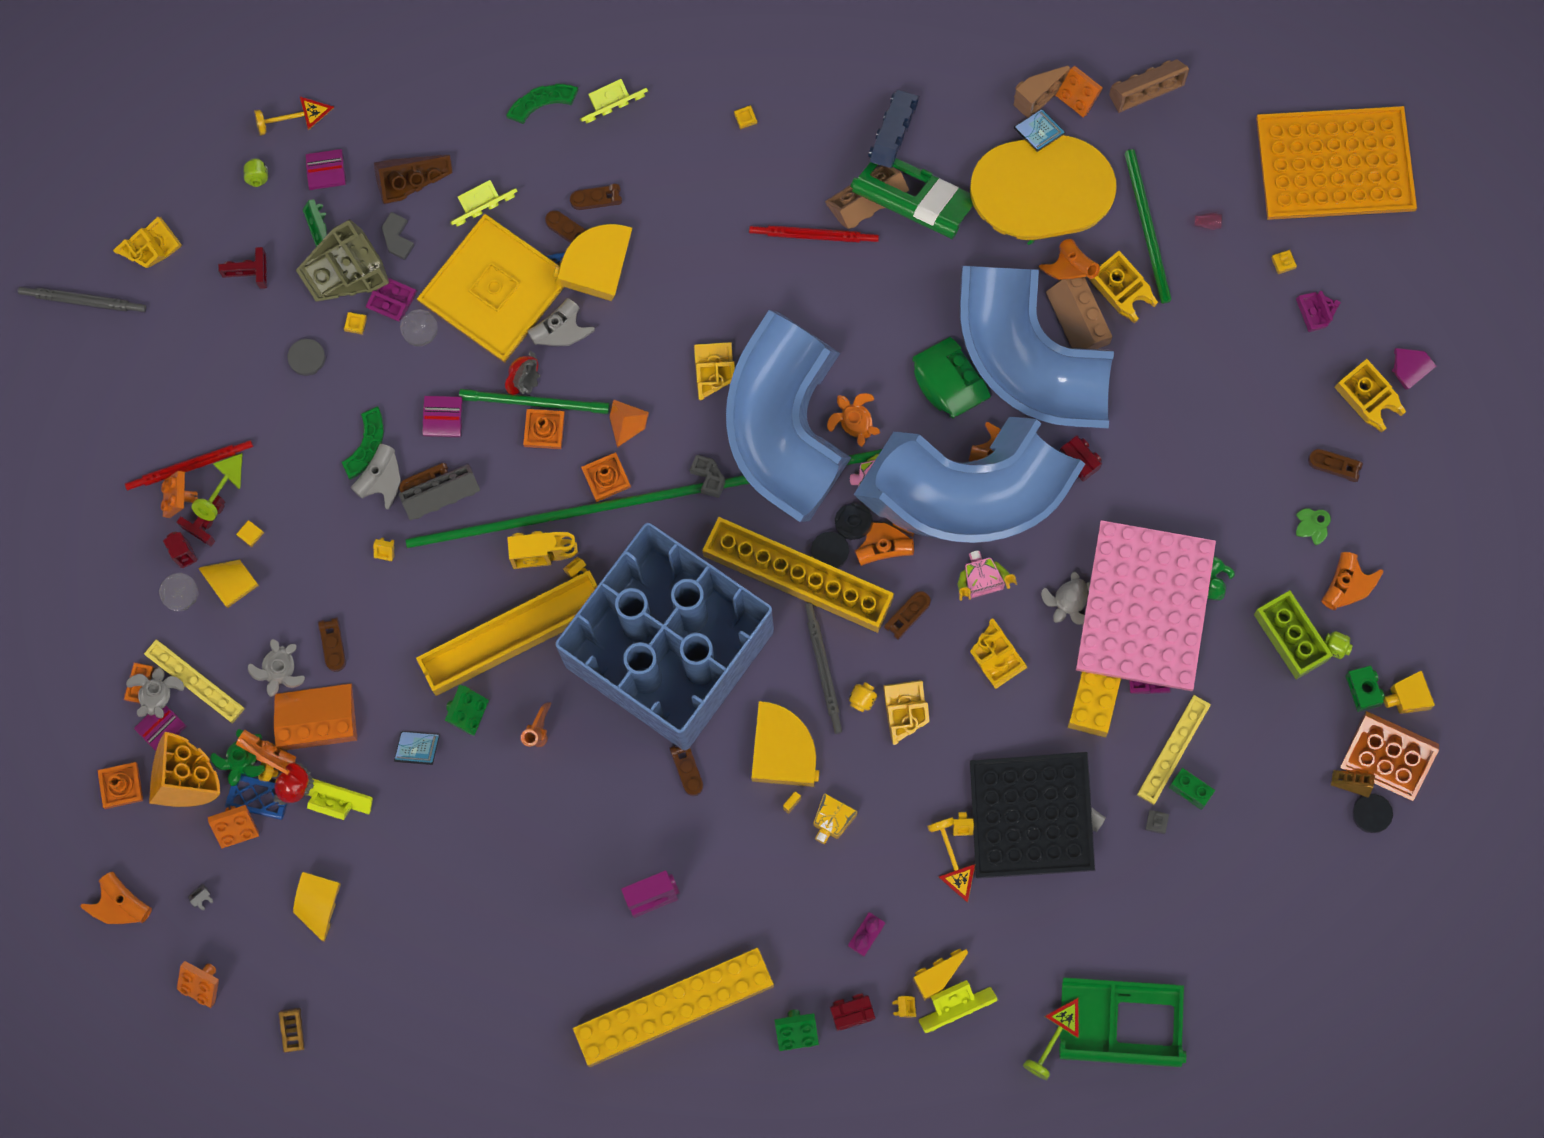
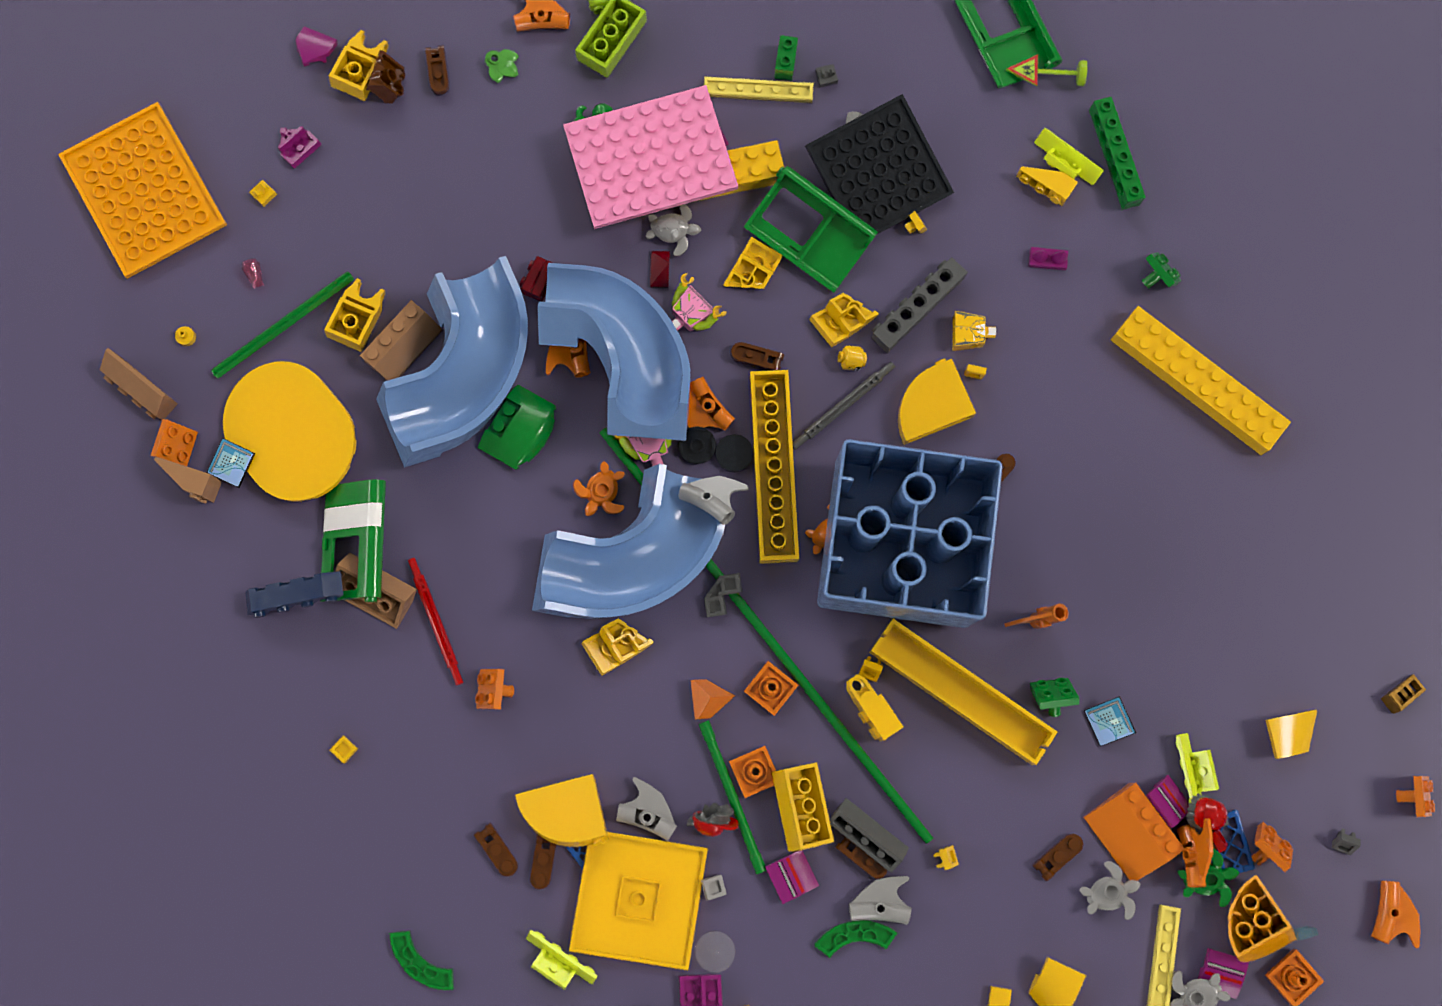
camera: 125 degrees left, 5 degrees up
neon yellow bracket [579,79,648,124] -> none
magenta arch [621,870,680,918] -> none
dark red brick [830,993,876,1032] -> none
yellow tile [892,996,916,1018] -> none
yellow piece [927,817,975,902] -> none
orange pin [1039,239,1100,280] -> none
none -> yellow tile [175,326,196,346]
none -> reddish brown slope [366,50,405,104]
none -> orange plate [475,669,514,709]
none -> dark red slope [650,251,670,288]
none -> light grey pin [679,476,748,525]
none -> light grey plate [701,874,726,901]
none -> green piece [744,166,878,293]
none -> yellow brick [772,762,834,852]
none -> dark grey brick [871,257,968,353]
none -> green brick [1089,96,1146,210]
none -> magenta slope [1145,775,1189,828]
none -> red tile [1212,830,1228,853]
none -> clear light blue tile [1293,926,1319,941]

